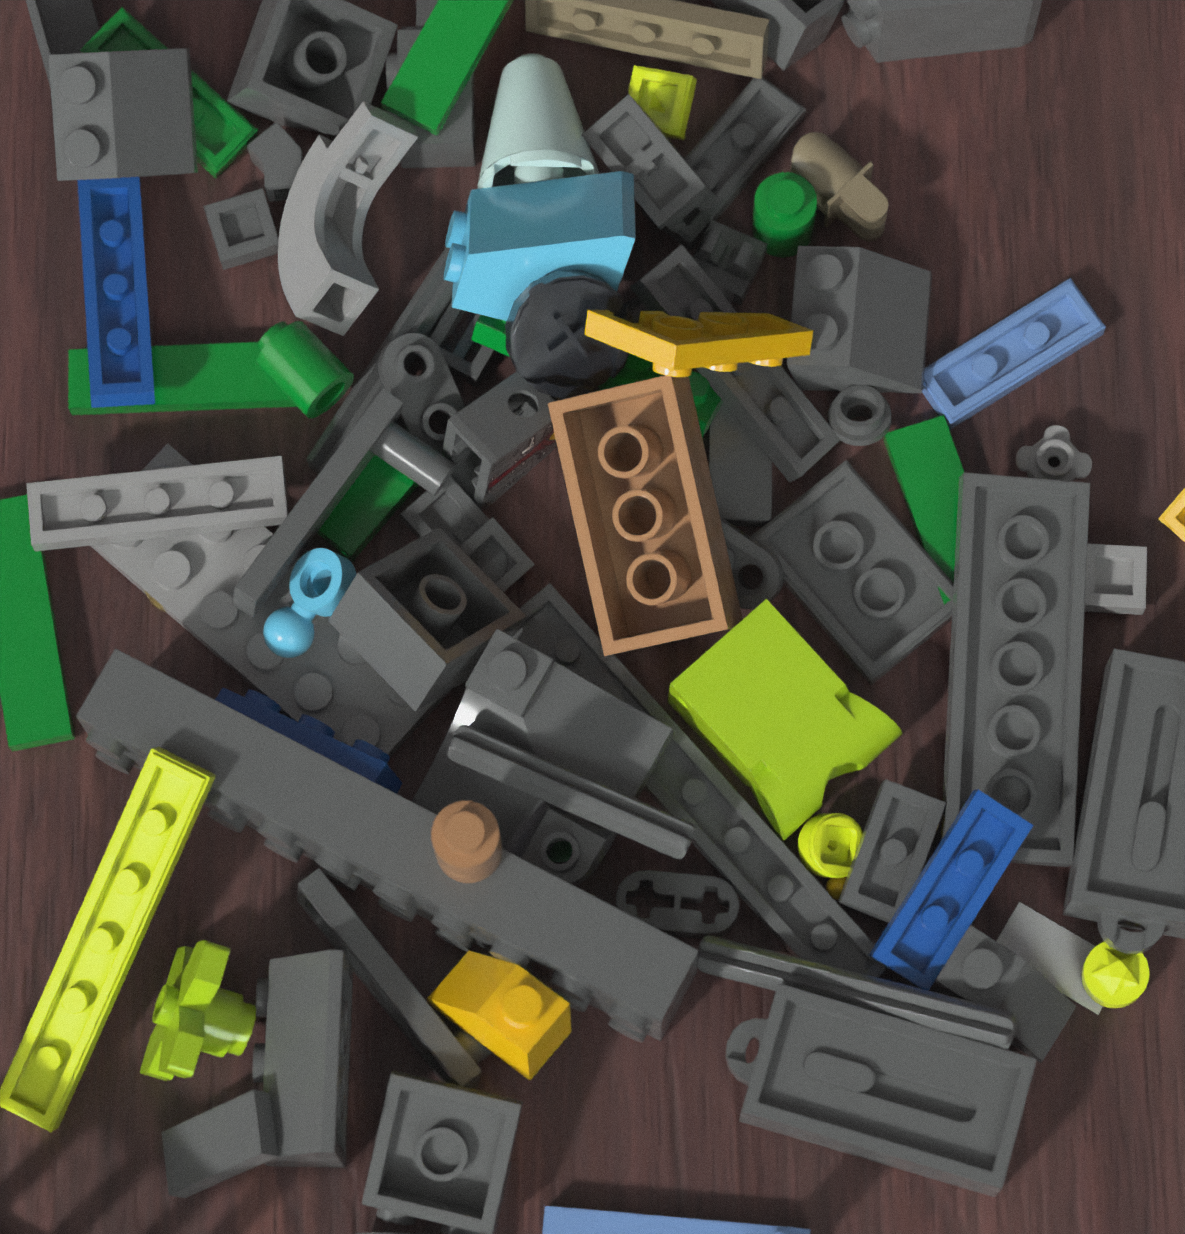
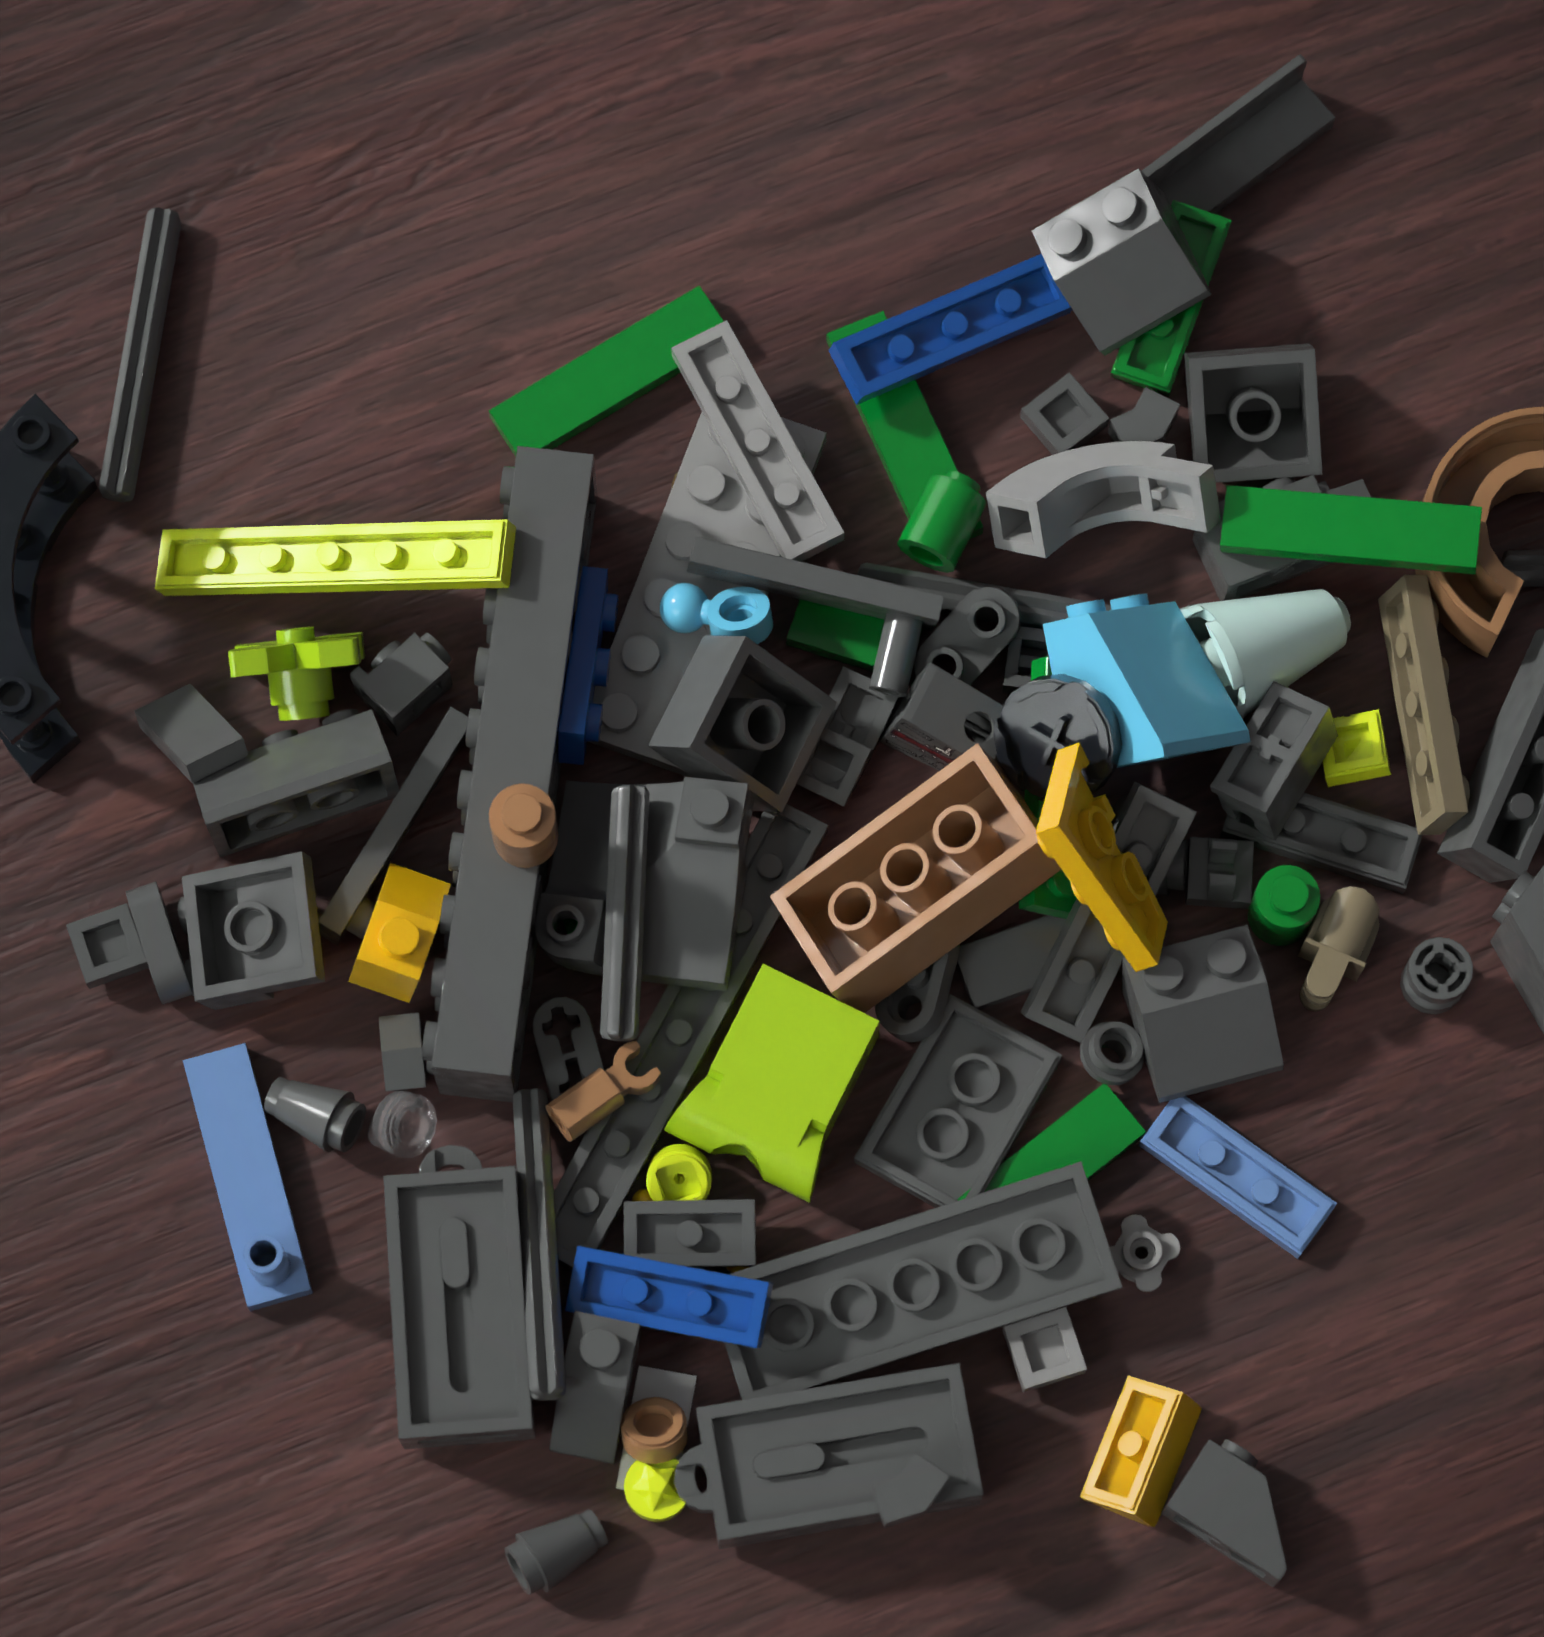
camera: 65 degrees right, 0 degrees up
none -> dark grey cone [264,1077,366,1152]
none -> dark grey brick [350,632,453,736]
none -> clear tile [368,1091,437,1158]
none -> dark grey piece [379,1012,427,1091]
none -> dark grey cone [504,1509,608,1595]
none -> medium nougat bar [546,1041,661,1142]
none -> medium nougat tile [621,1397,688,1464]
none -> dark grey wheel [1400,937,1473,1014]

